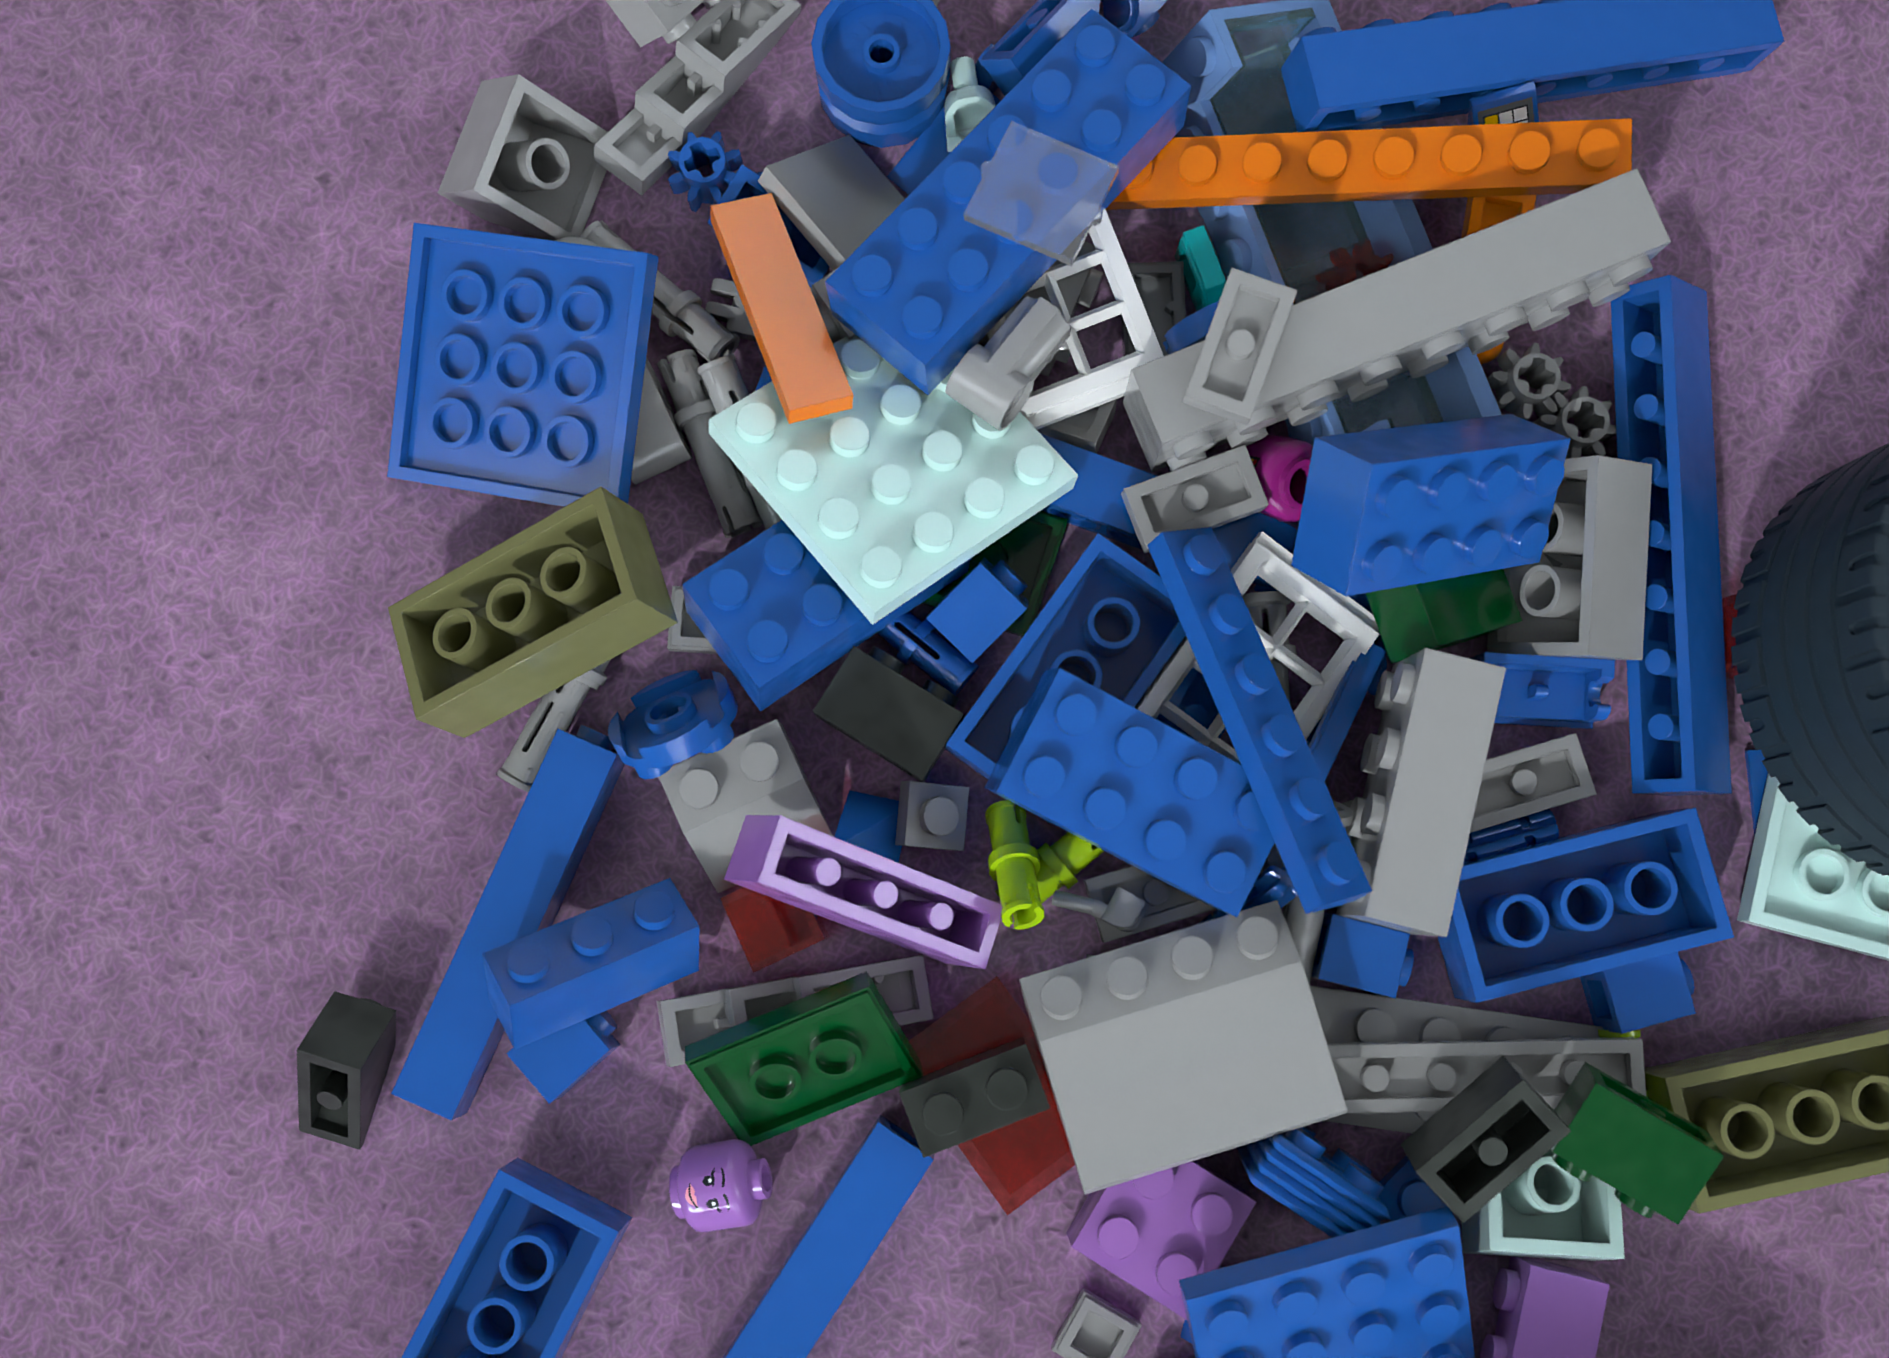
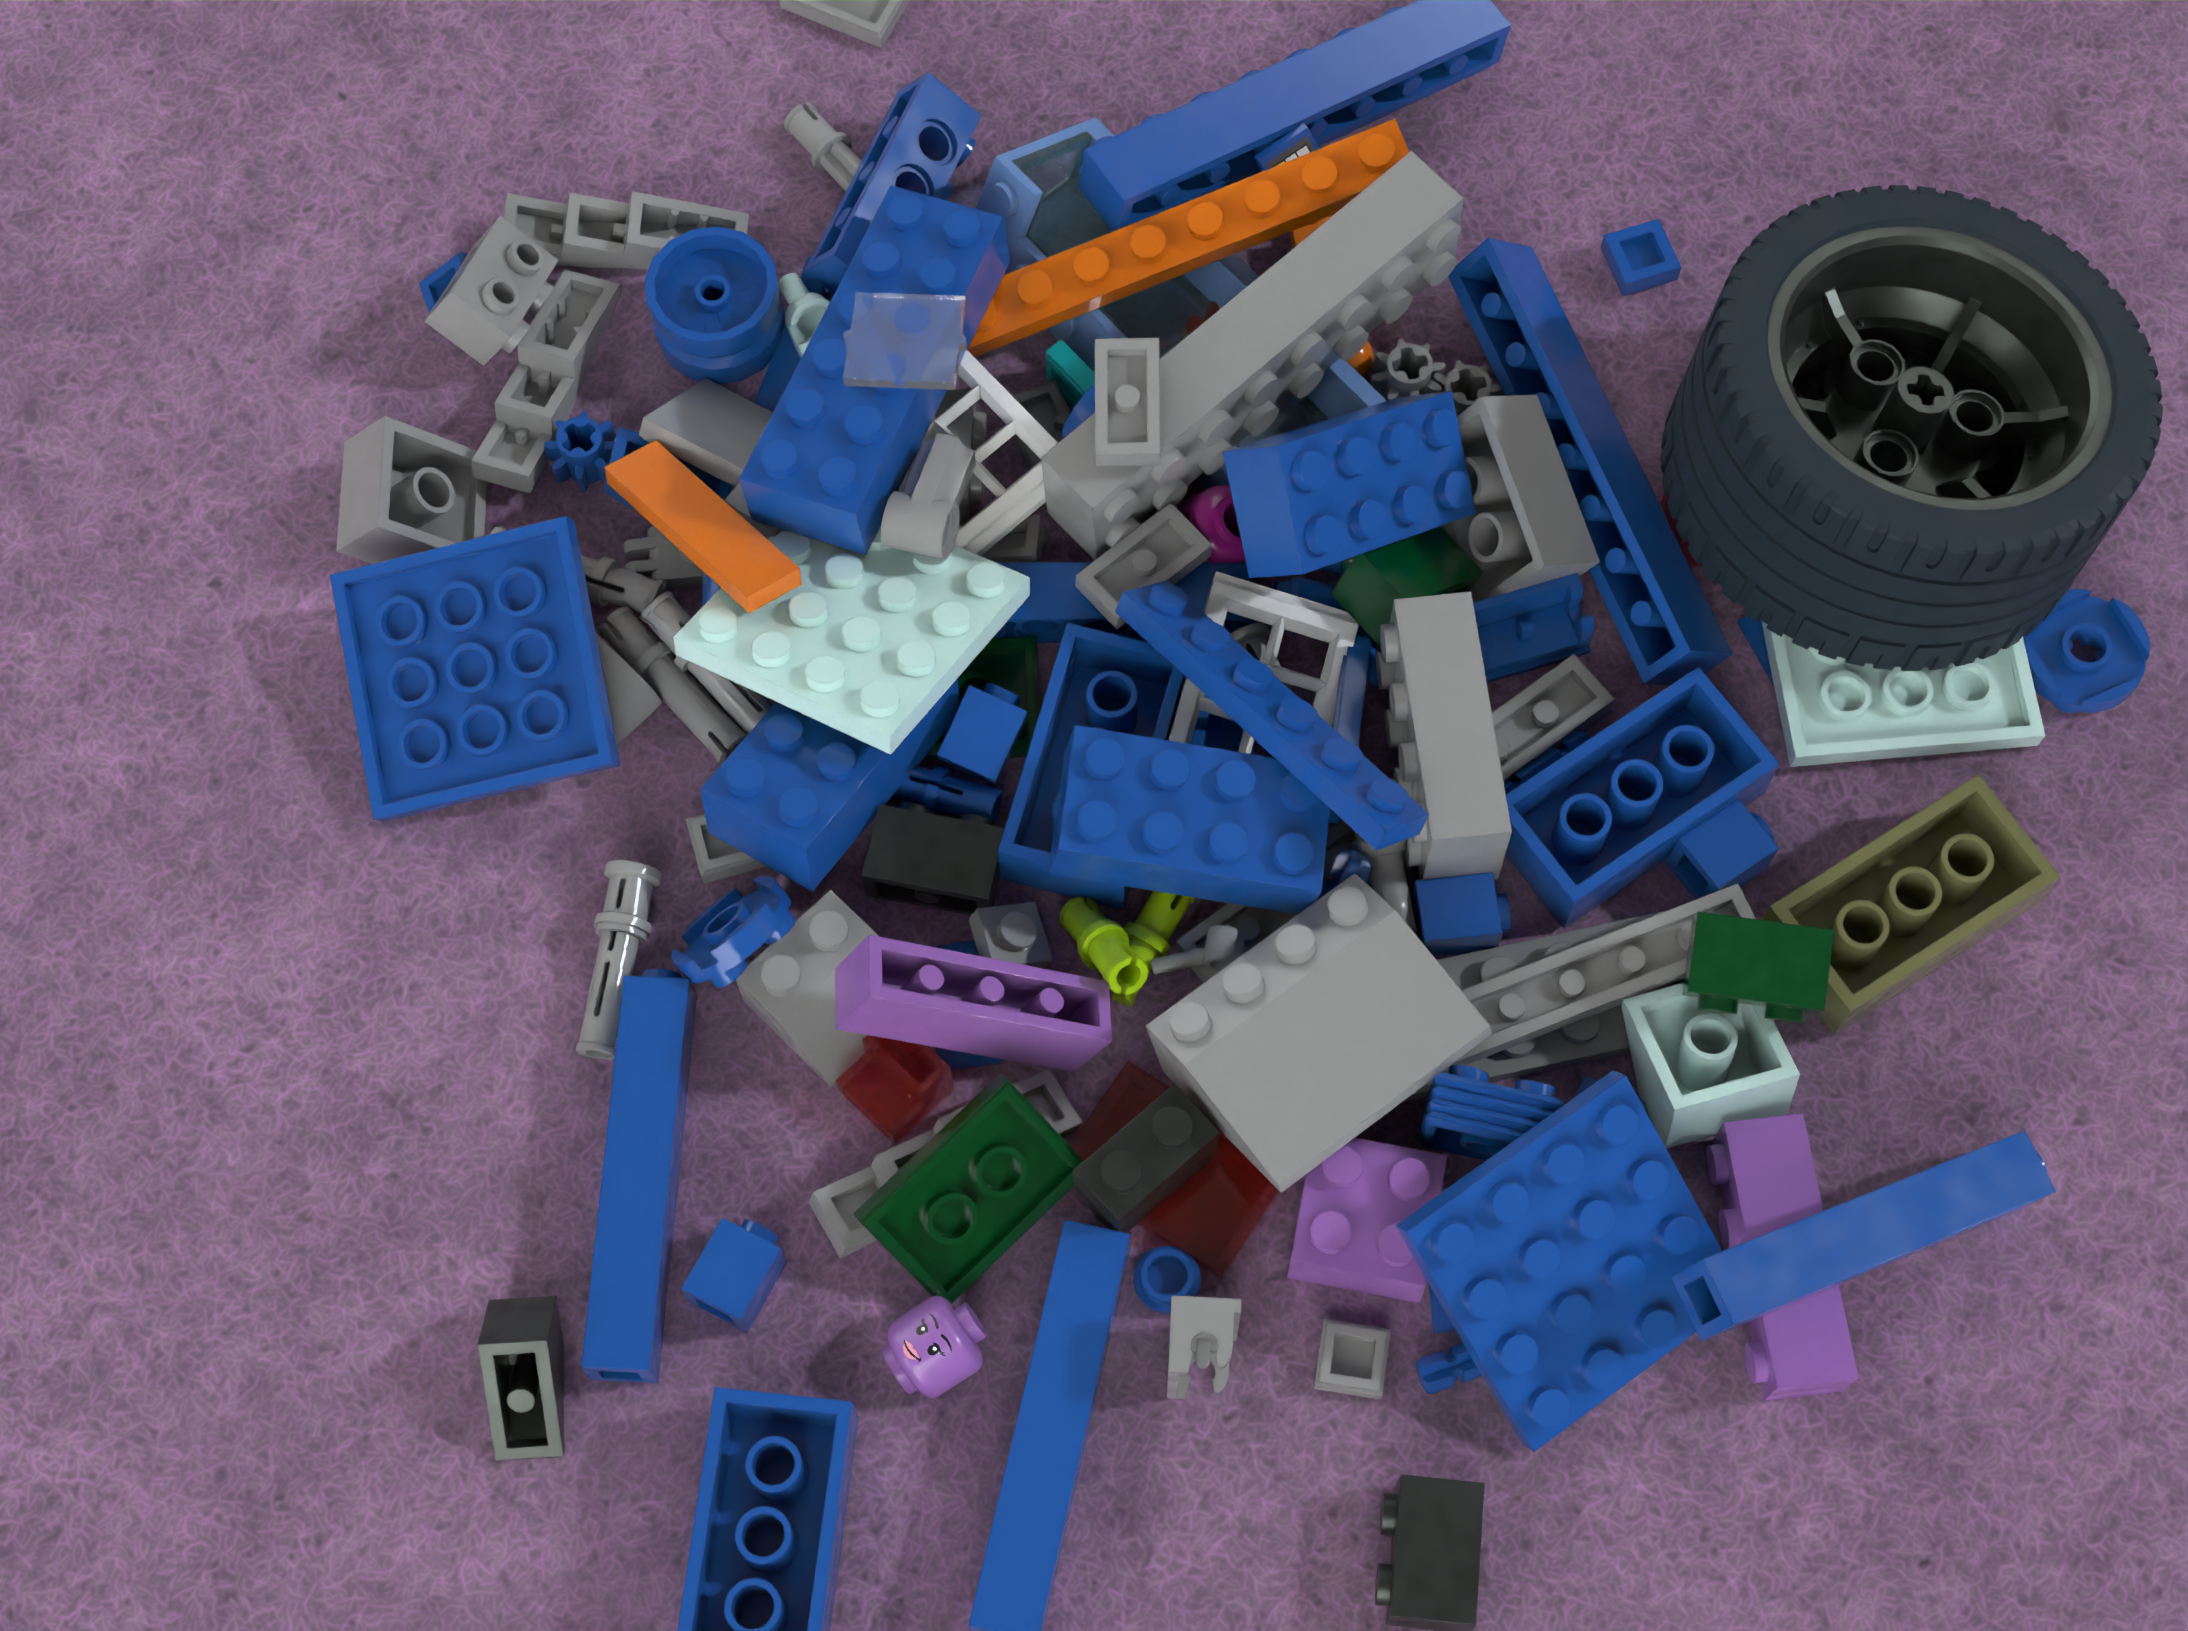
camera: 20 degrees left, 15 degrees down
olive brick [388,486,678,738] -> none
blue brick [482,878,699,1050] -> none
pearl dark grey brick [1401,1056,1571,1223] -> none
none -> blue plate [1133,1246,1201,1314]
none -> light grey hinge [1167,1295,1241,1399]
none -> blue plate [1600,219,1681,296]

